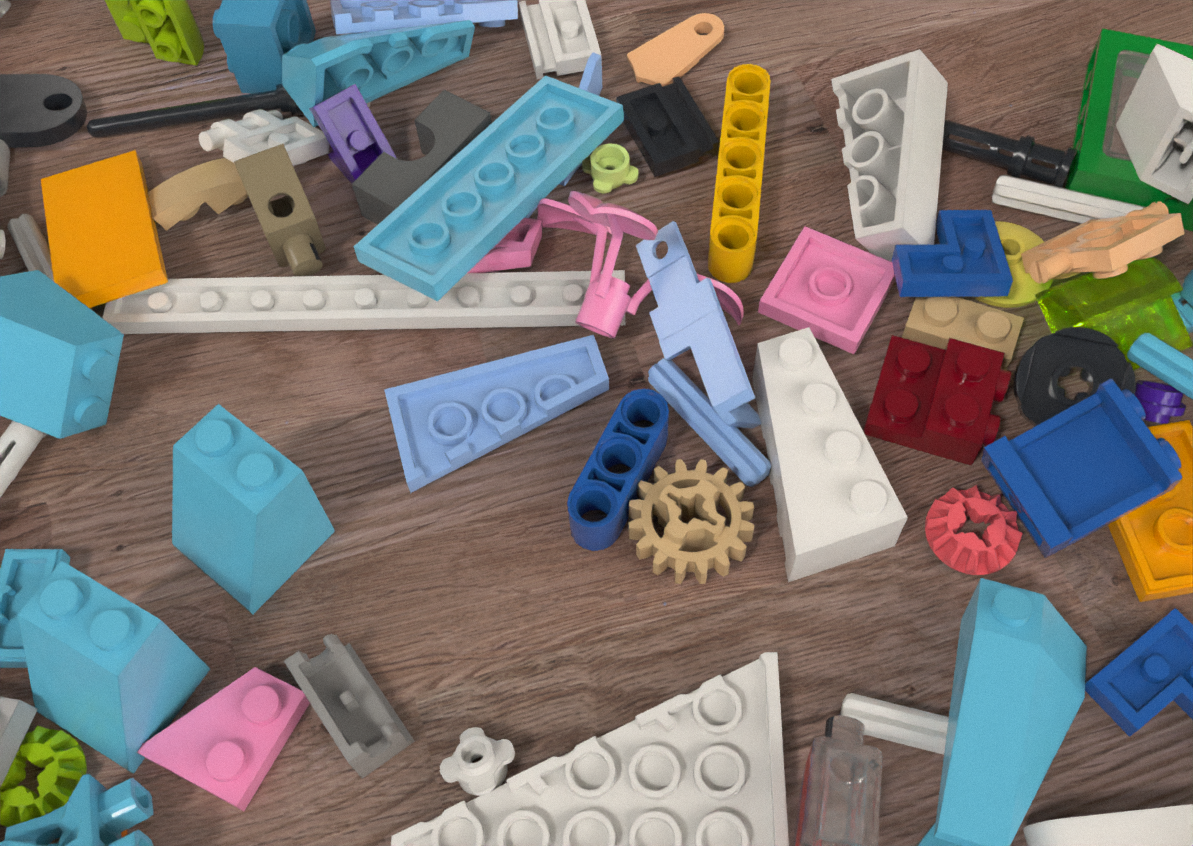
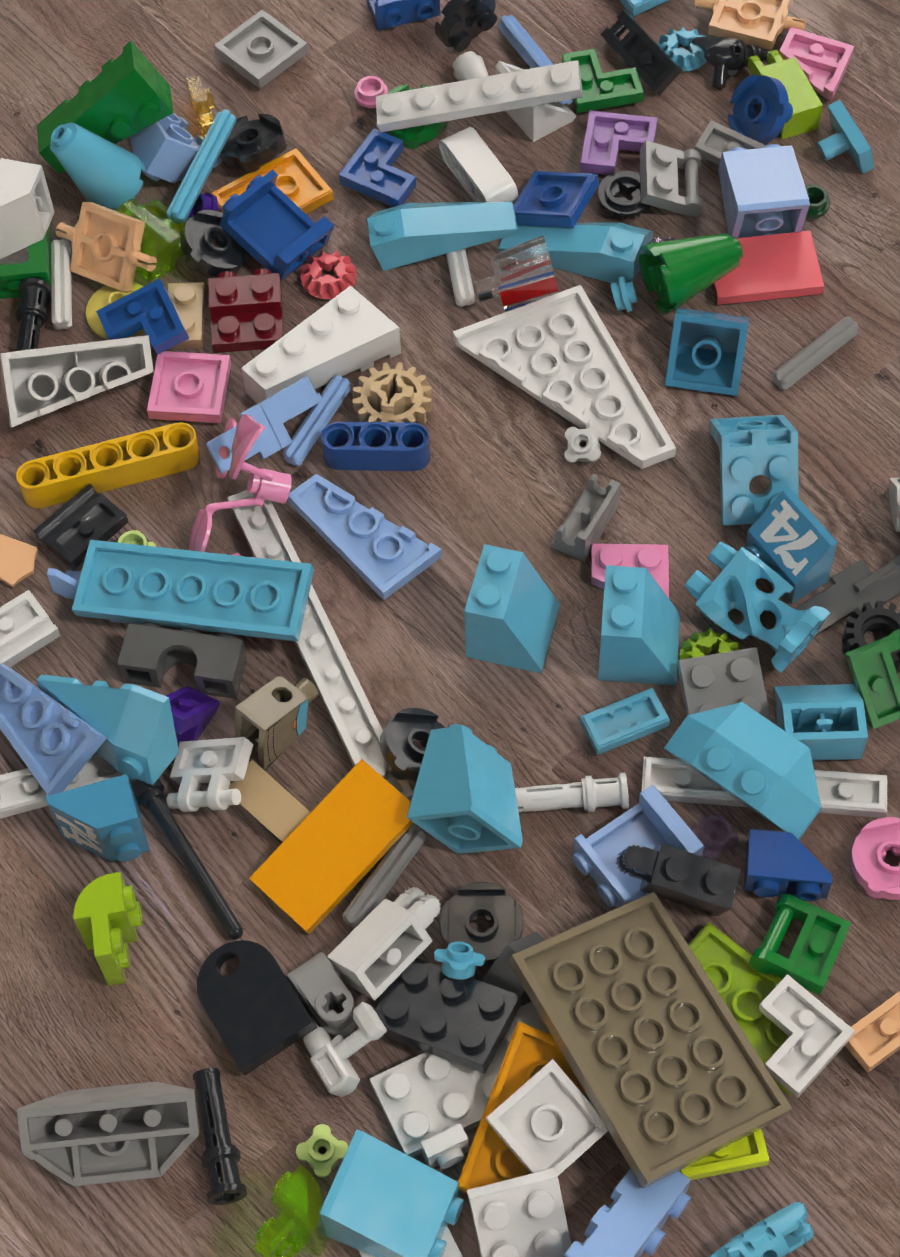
camera: 115 degrees left, 0 degrees up
none -> black plate [380,708,450,782]

